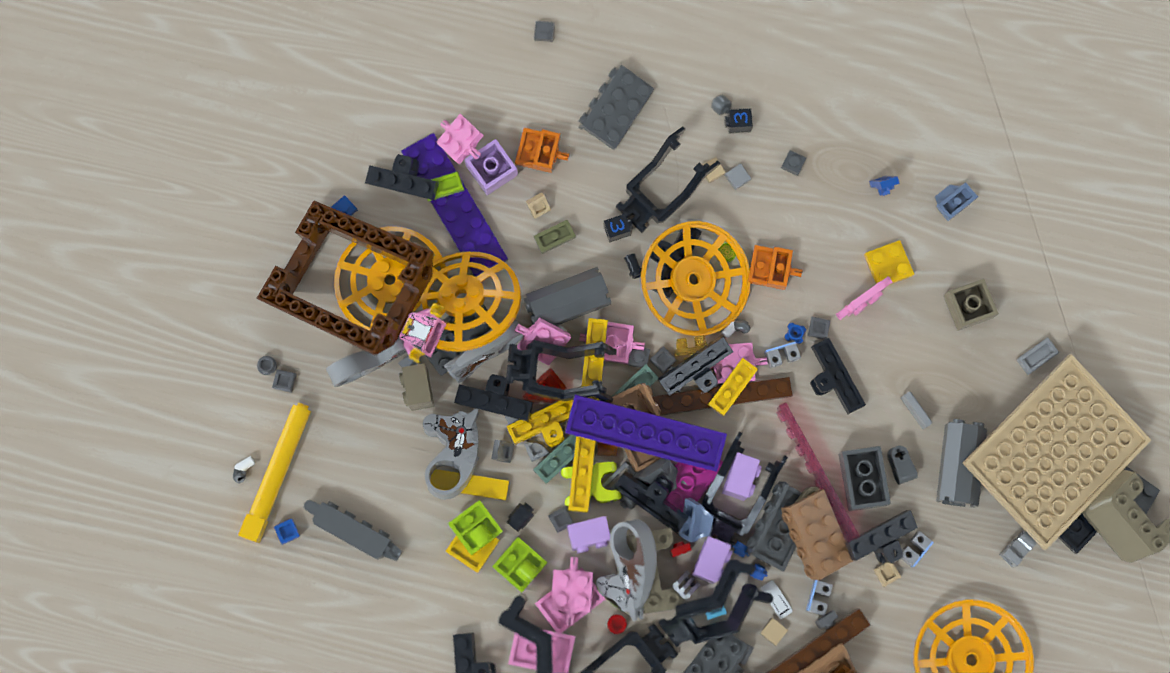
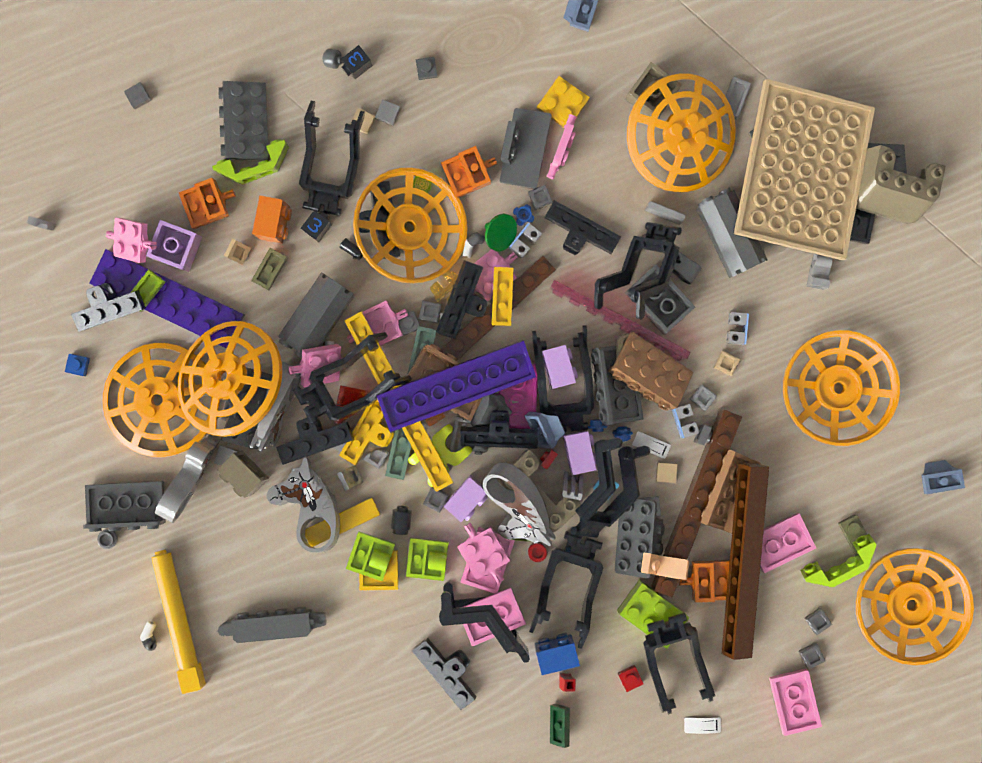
camera: 30 degrees left, 10 degrees up
reddish brown slope [256,200,434,356] -> none
flat silver tile [272,369,297,393] -> none
blue plate [274,518,301,545] -> none
torso [400,303,446,363] -> none
black plate [845,510,918,563] -> none
blue plate [869,176,900,196] -> none
none -> light grey tile [27,216,55,231]
none -> dark grey bracket [83,481,166,532]
none -> lime slope [212,139,289,185]
none -> orange brick [252,195,292,244]
none -> green shield [485,213,517,252]
none -> dark grey bracket [500,108,552,189]
none -> black piece [594,222,682,320]
none -> light orange dish [627,73,736,192]
none -> light grey tile [690,384,717,411]

